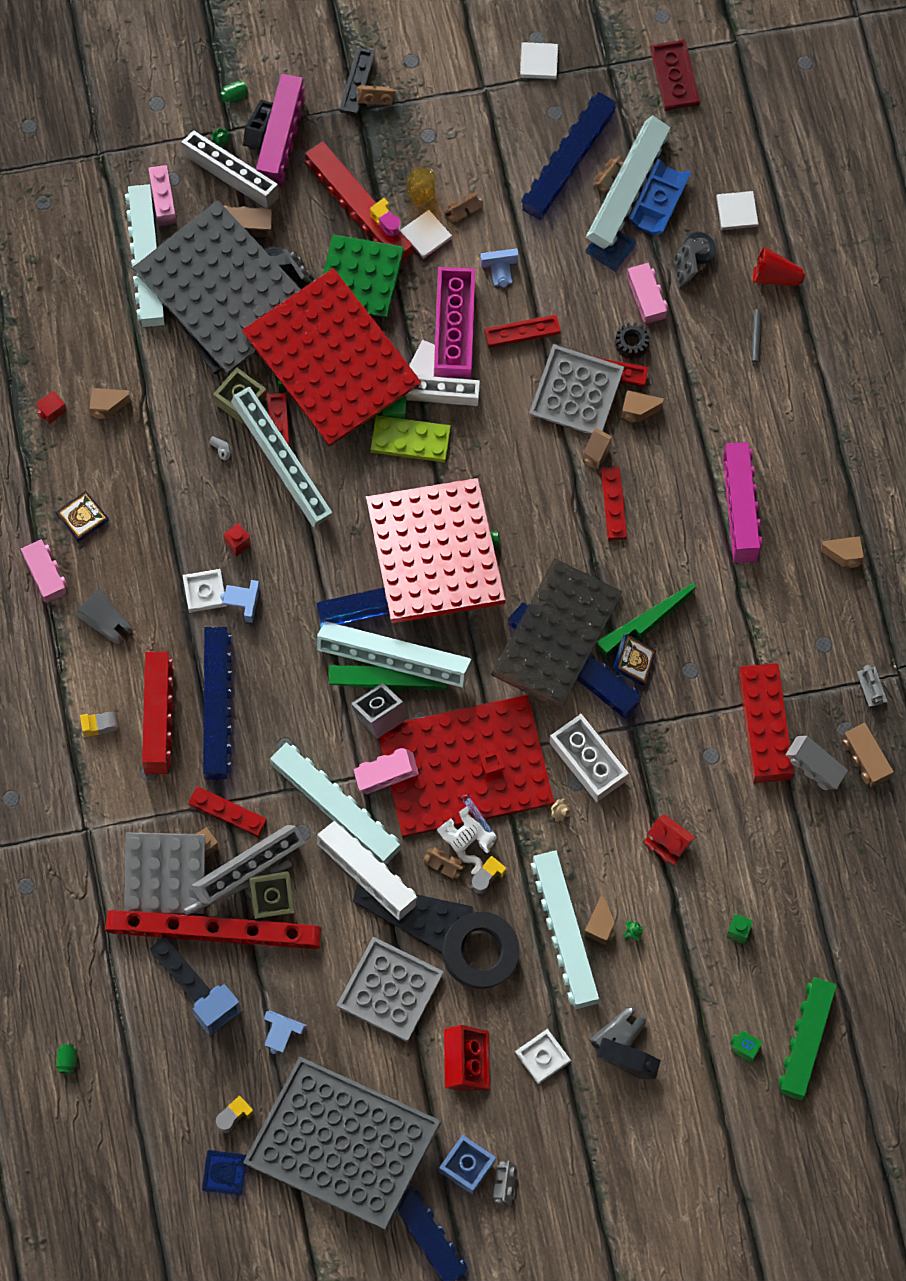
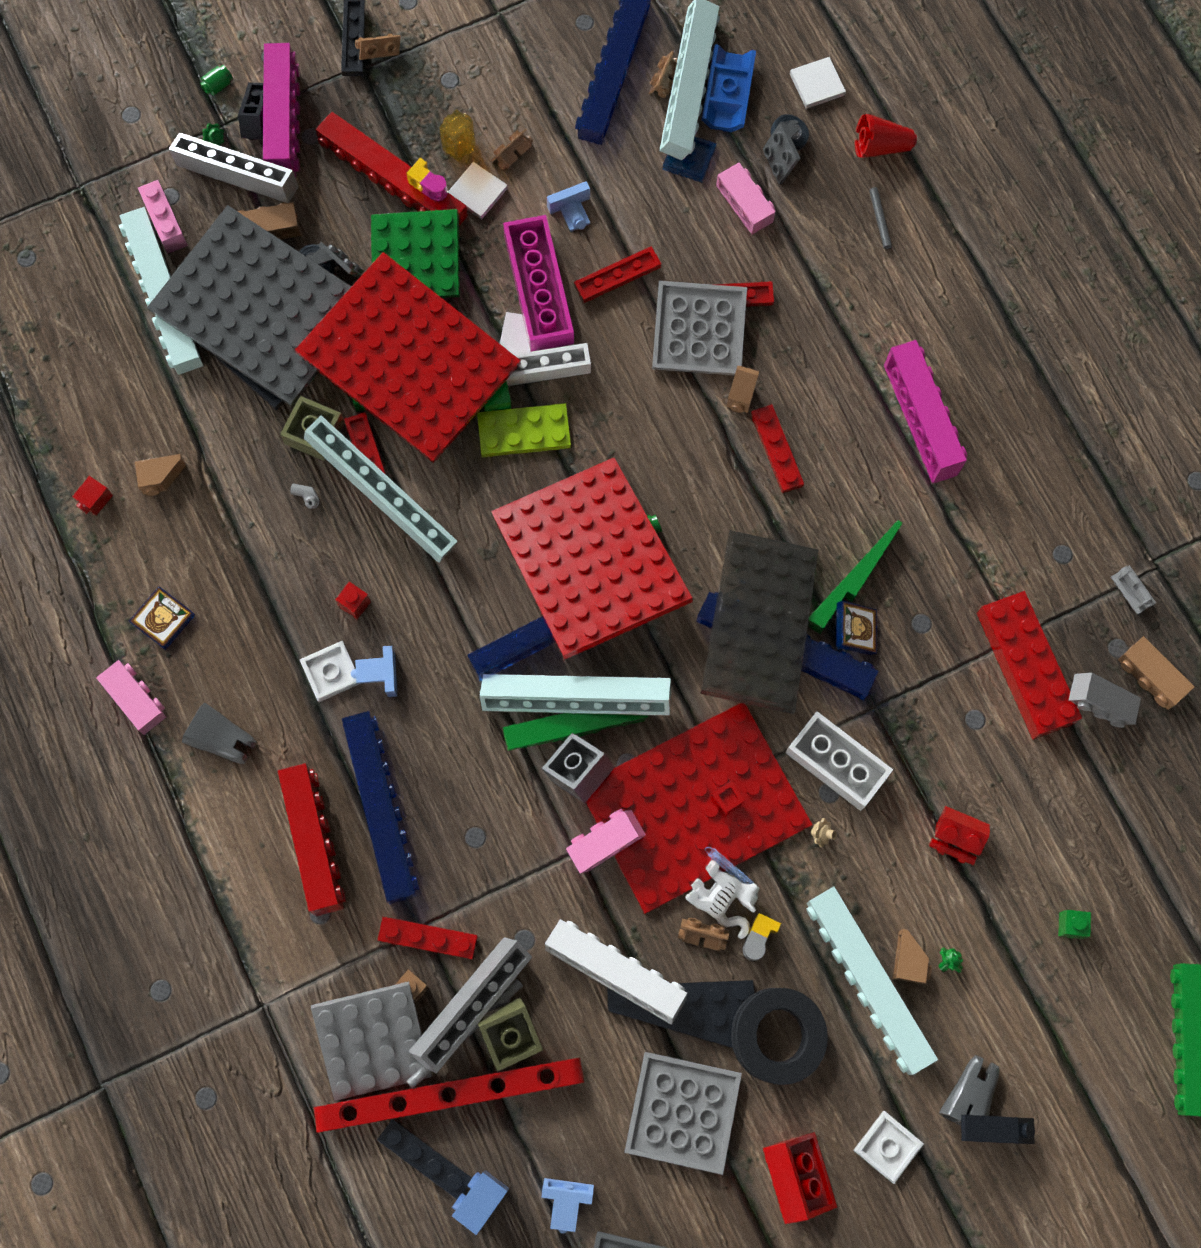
camera: 15 degrees left, 5 degrees up
leg [80,712,118,737] -> none
light aqua brick [270,743,400,865] -> none
black tyre [615,323,649,359] -> none
medium nougat slope [621,391,664,422] -> none
green brick [730,1030,763,1063] -> none
medium nougat slope [820,536,864,568] -> none

